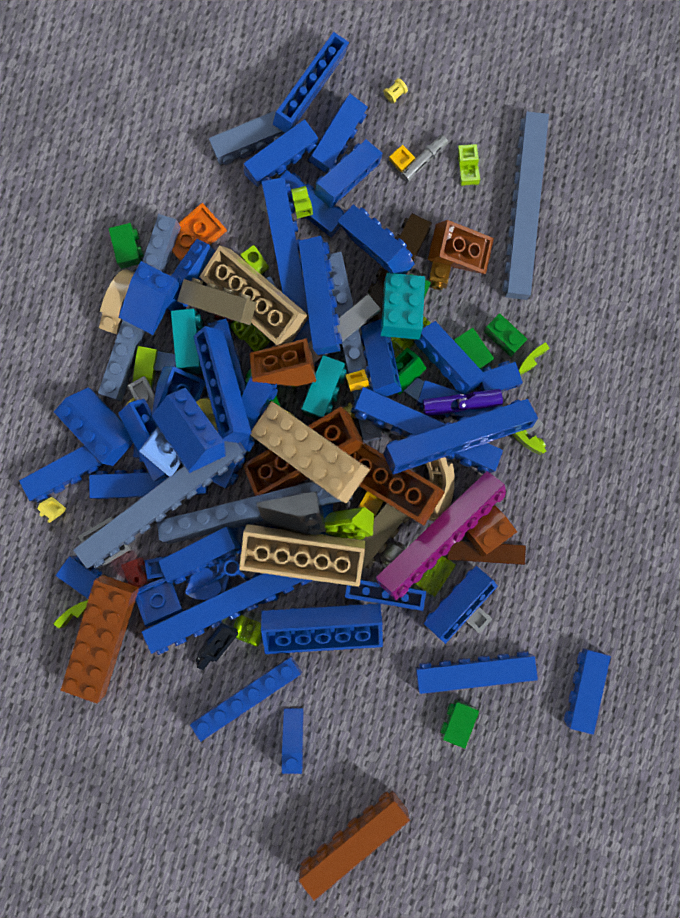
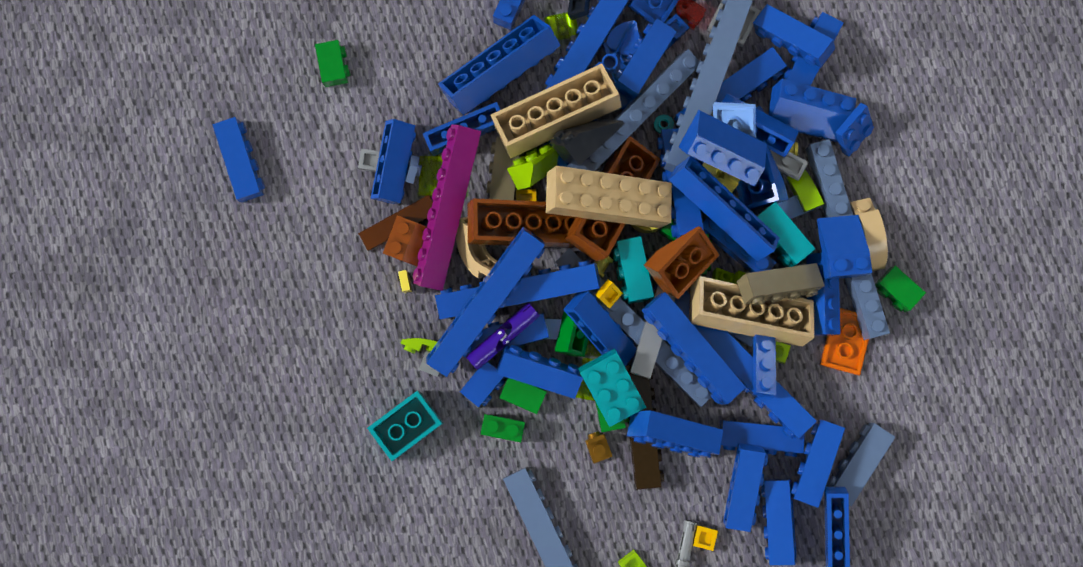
camera: 140 degrees right, 0 degrees up
light yellow tile [37,497,66,523] -> none
lime leg [291,186,313,219] -> none
flat silver head [381,542,407,568] -> none
blue brick [415,651,538,694] -> none
dark orange slope [428,220,494,274] -> none
lime slope [518,342,550,375] -> none
none -> teal brick [367,390,444,462]
none -> light yellow tile [398,270,412,293]
none -> sand blue plate [406,155,422,184]
none -> teal plate [654,114,674,134]
none -> blue brick [753,4,835,68]
none -> blue plate [753,335,776,398]
none -> blue plate [835,103,874,157]

